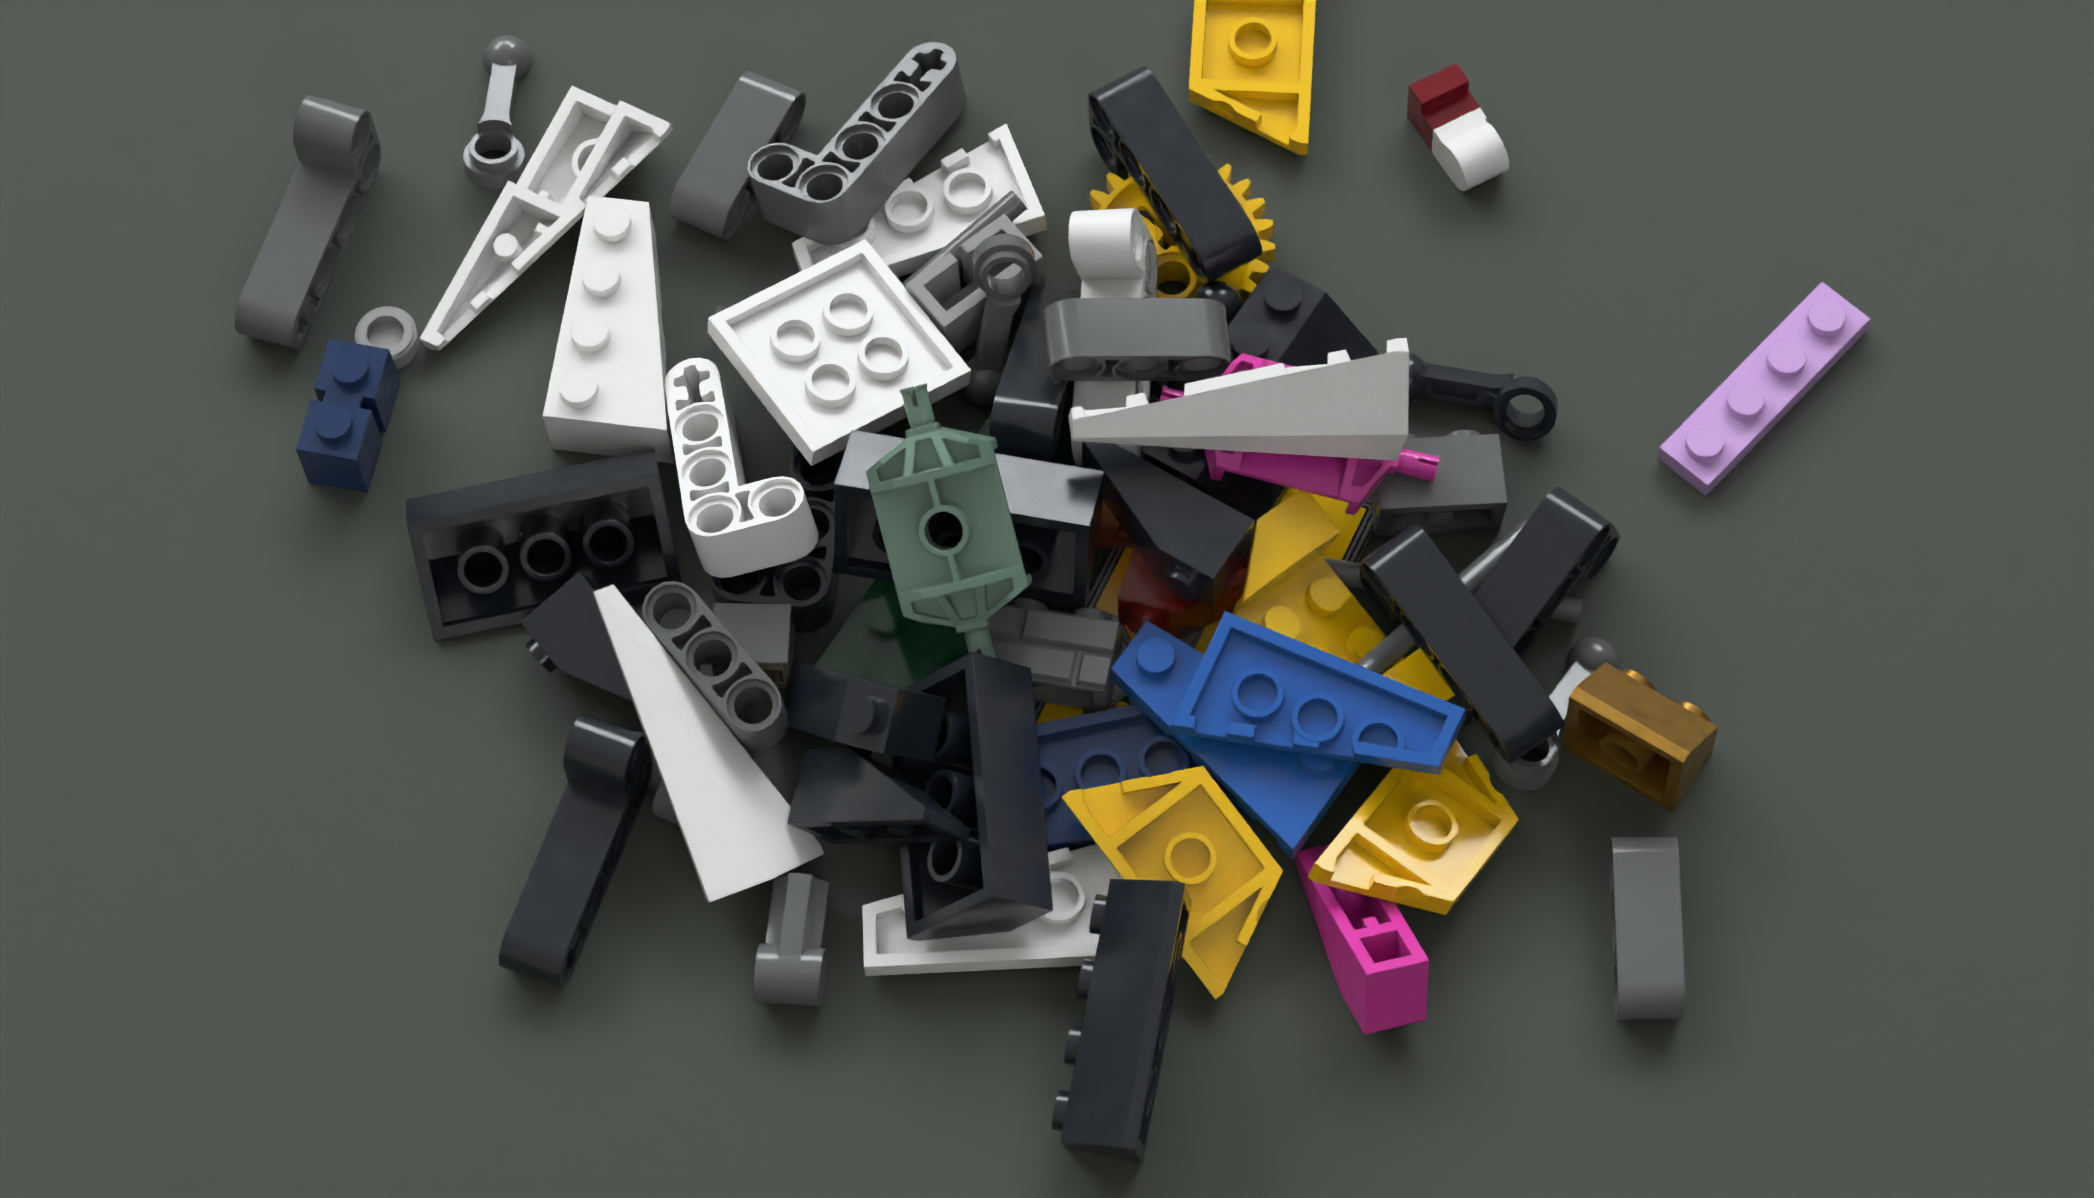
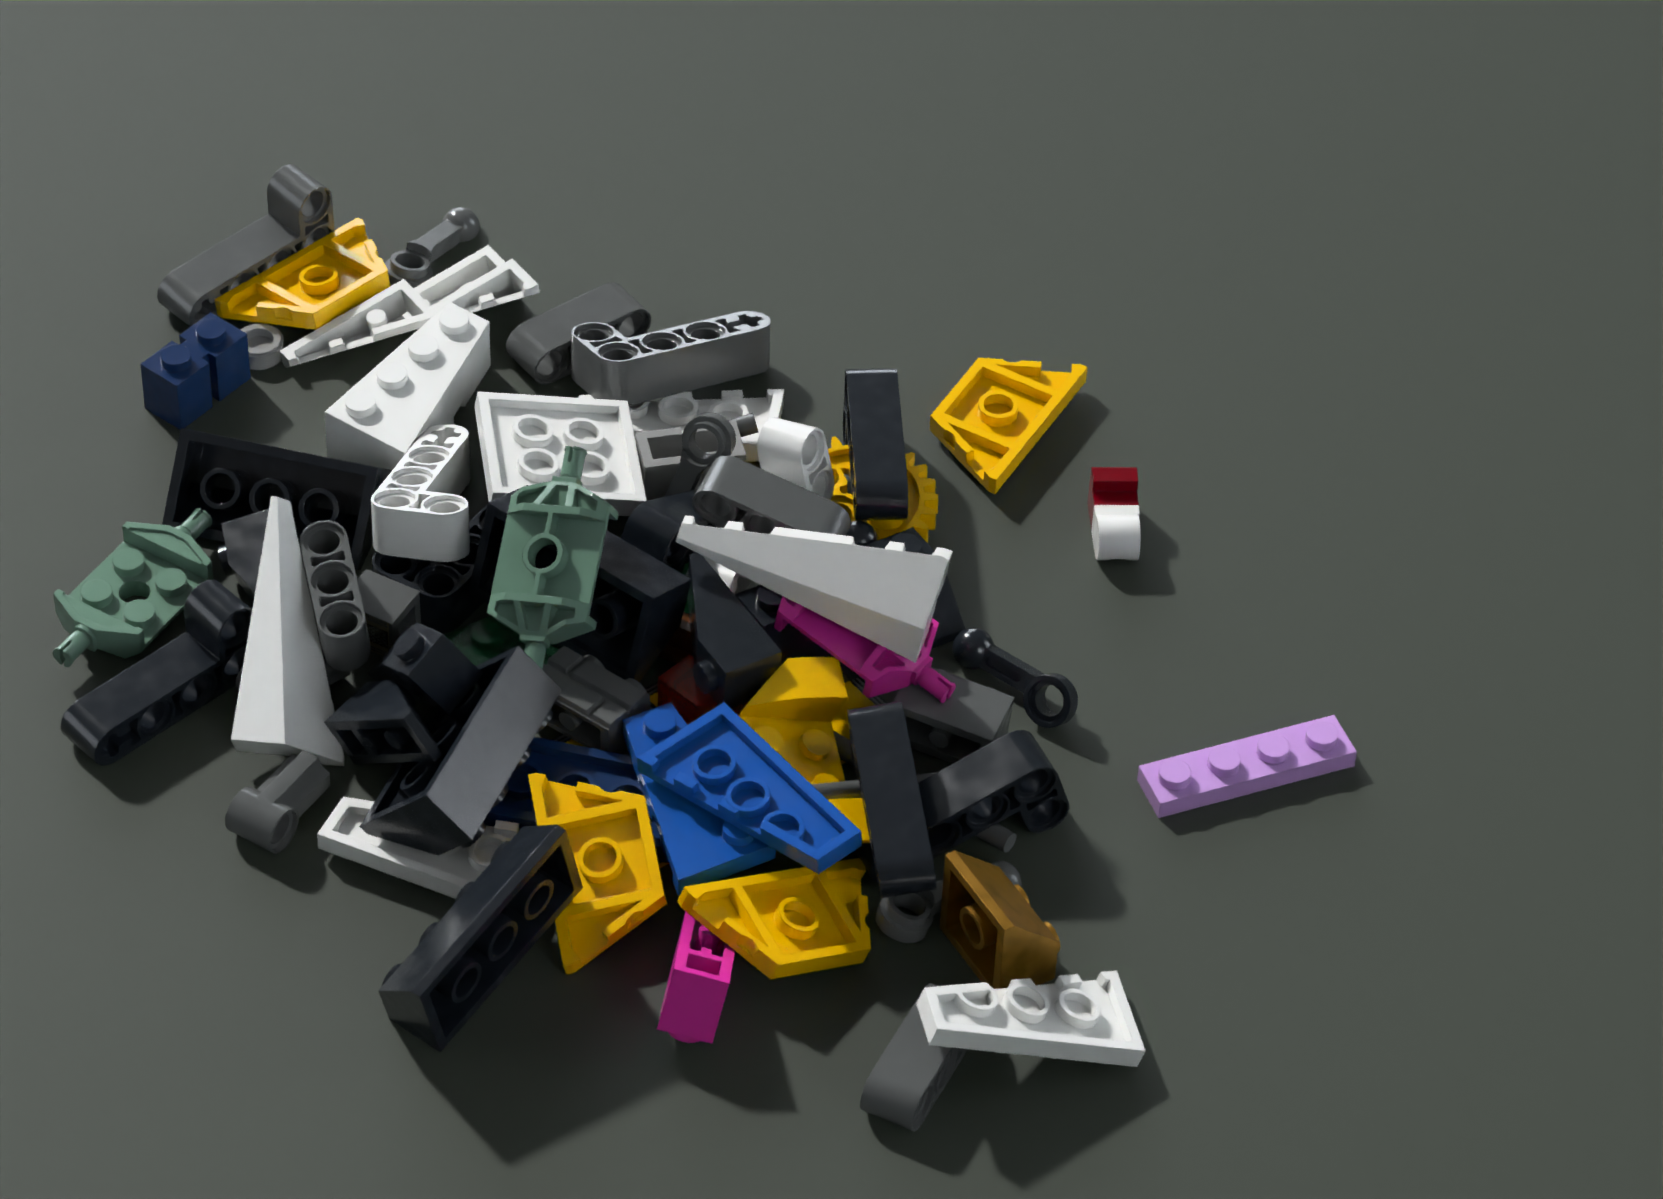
camera: 20 degrees right, 20 degrees down
none -> sand green plate [53,508,213,667]
none -> yellow wing [215,218,390,330]
none -> white wing [916,970,1145,1067]

